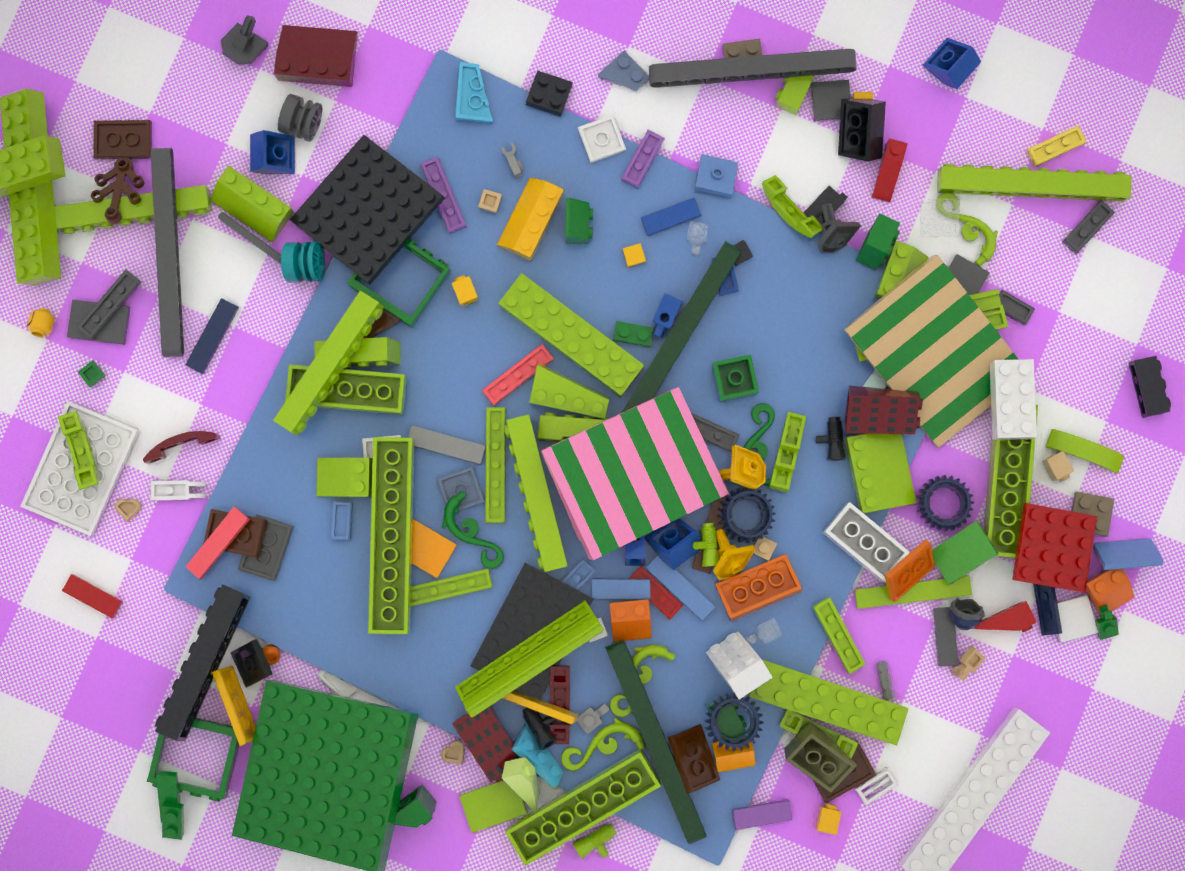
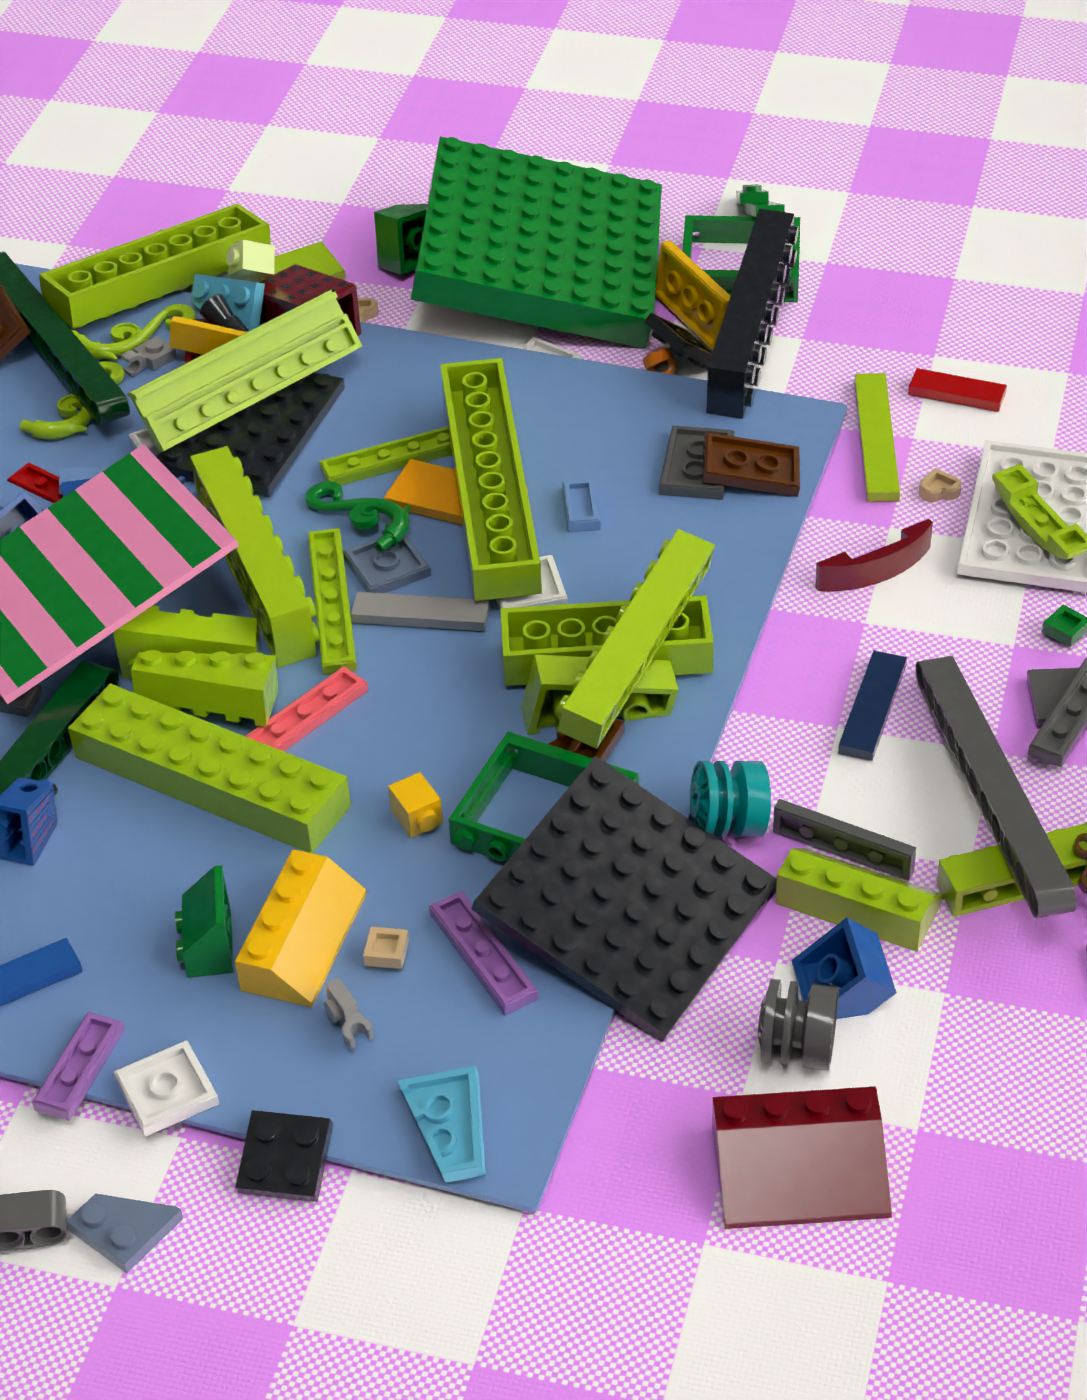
camera: 175 degrees right, 40 degrees down
white hinge [151,480,206,501] -> none
coral tile [185,507,250,579] -> none
dark grey piece [221,15,269,65] -> none
lime slope [316,458,373,497] -> none
orange slope [609,599,652,642] -> none
green plate [613,321,654,347] -> none
yellow tile [622,243,646,267] -> none
none -> lime tile [854,373,900,502]

